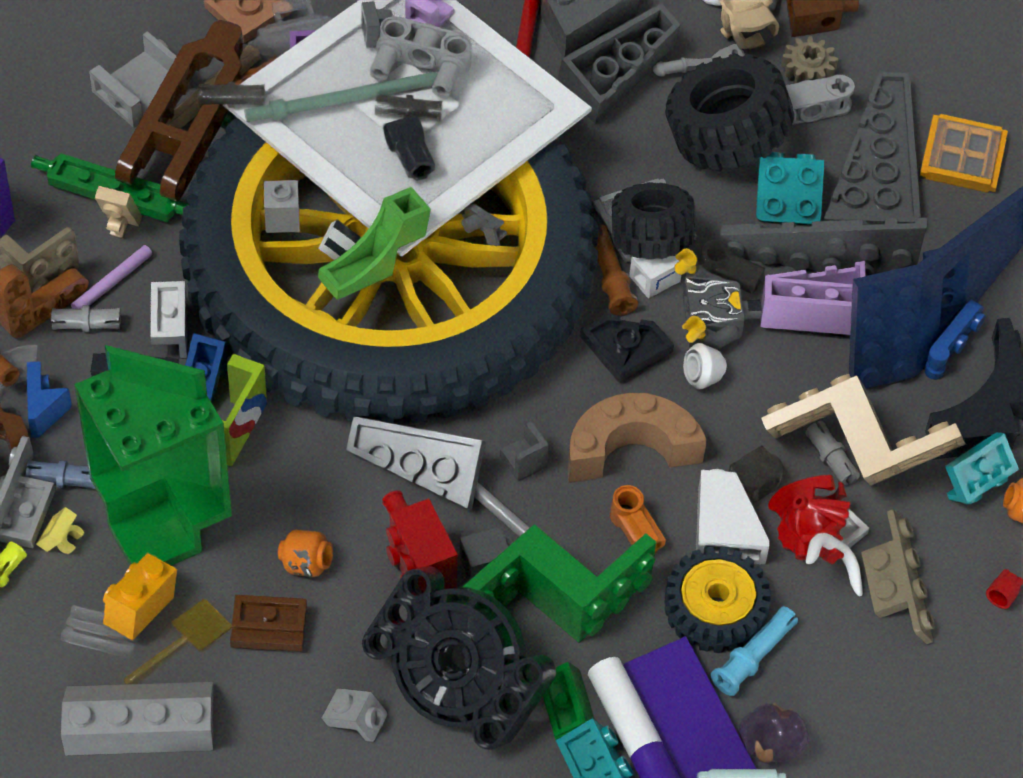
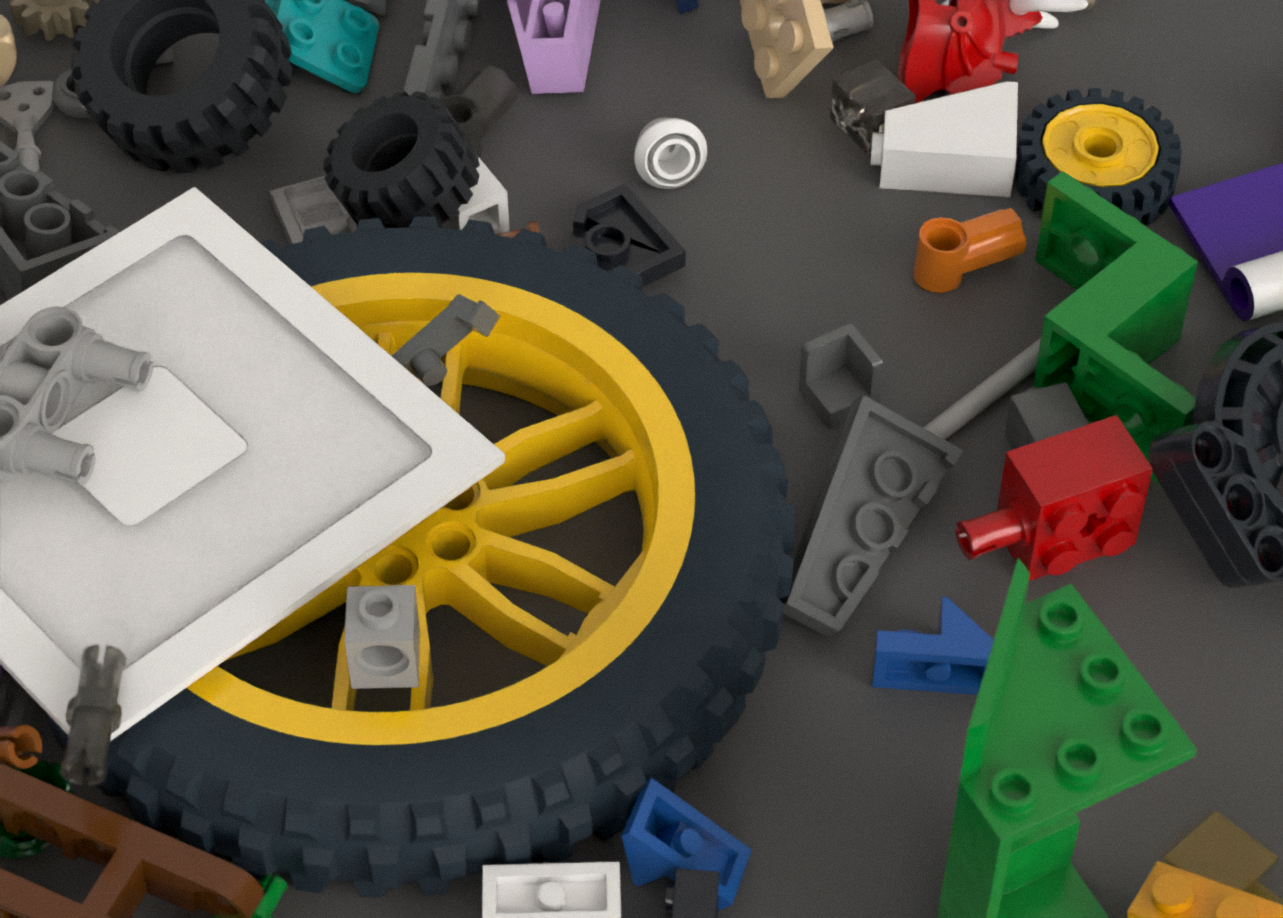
camera: 85 degrees left, 5 degrees down
lime panel [222,354,267,466] -> none
reddish brown plate [230,594,307,652] -> none
sand green bar [244,71,437,122] -> none
bright green arch [318,186,431,300] -> none
tile [318,220,361,260] -> none
clear smoke pin [375,93,443,122] -> none
black piece [383,115,435,181] -> none
medium nougat brick [568,393,706,483] -> none
dark grey torso [675,248,762,350] -> none
medium azure pin [711,606,798,696] -> none
none -> blue slope [872,596,994,695]

